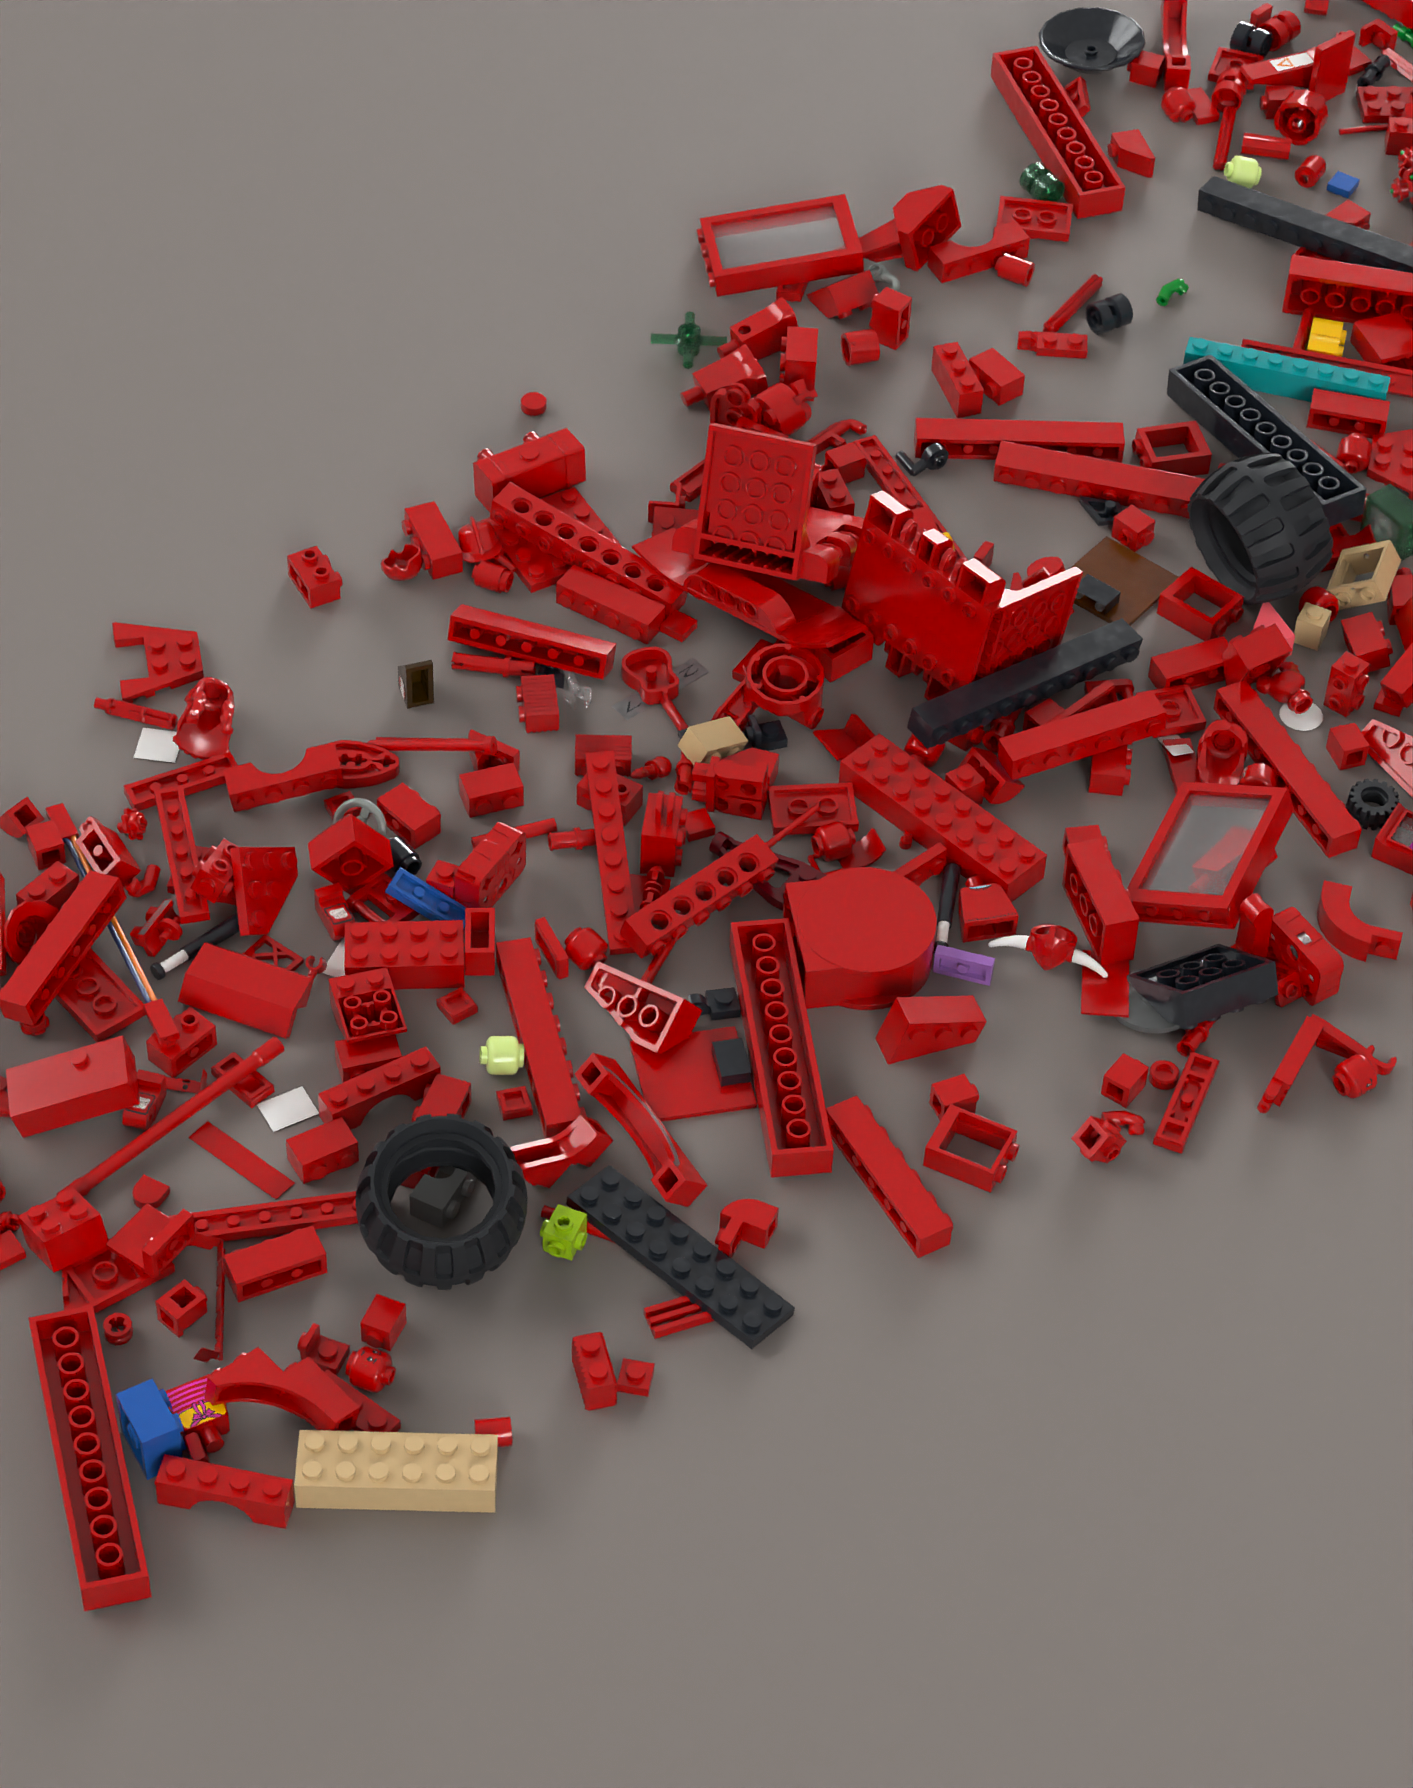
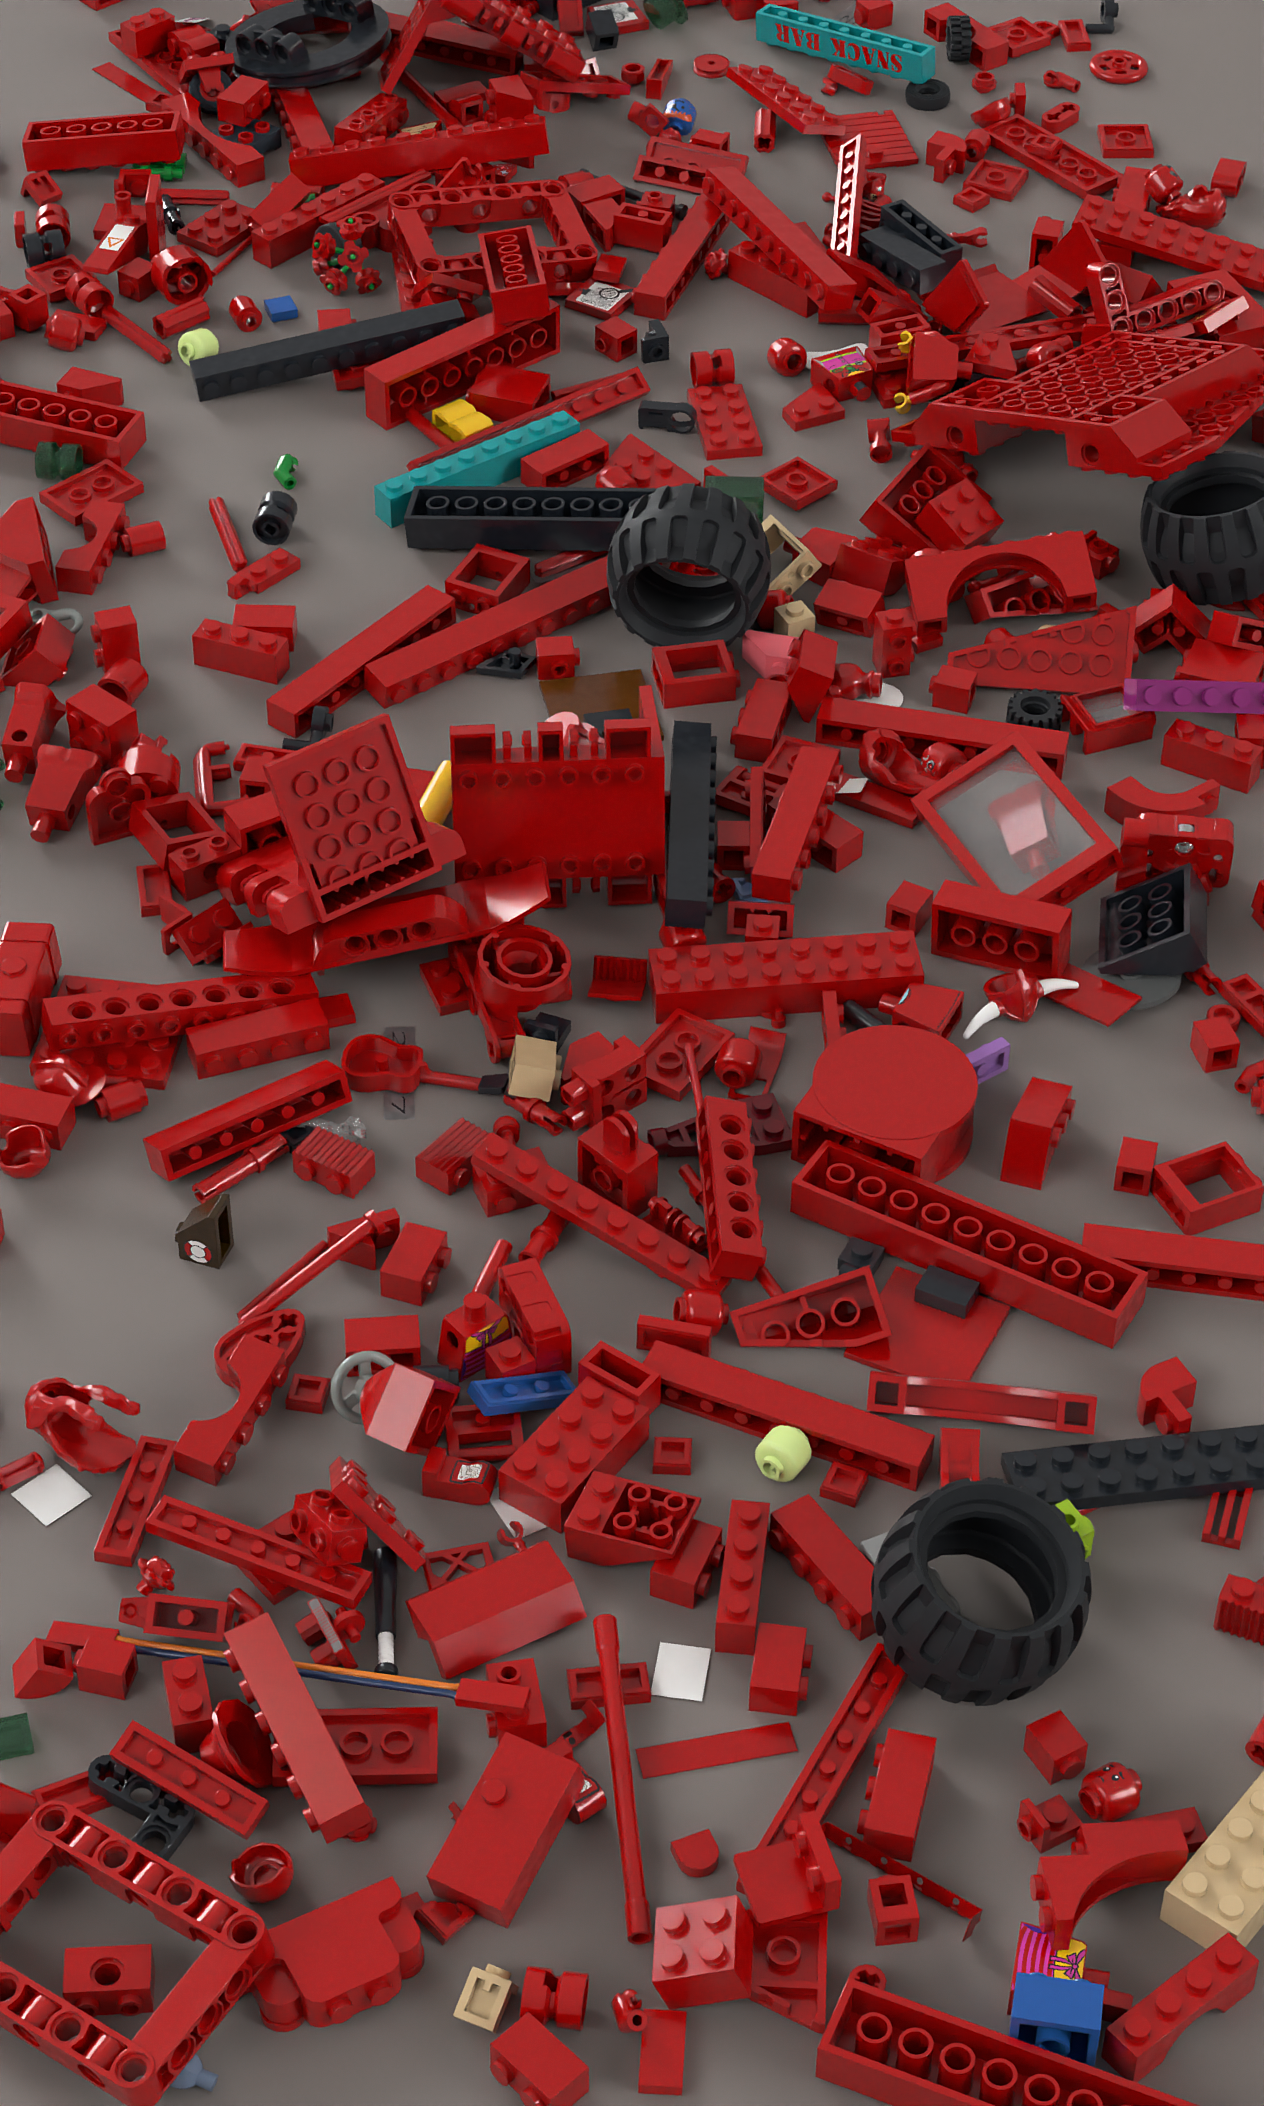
camera: 50 degrees left, 5 degrees down
none -> red torso [437,1292,513,1383]

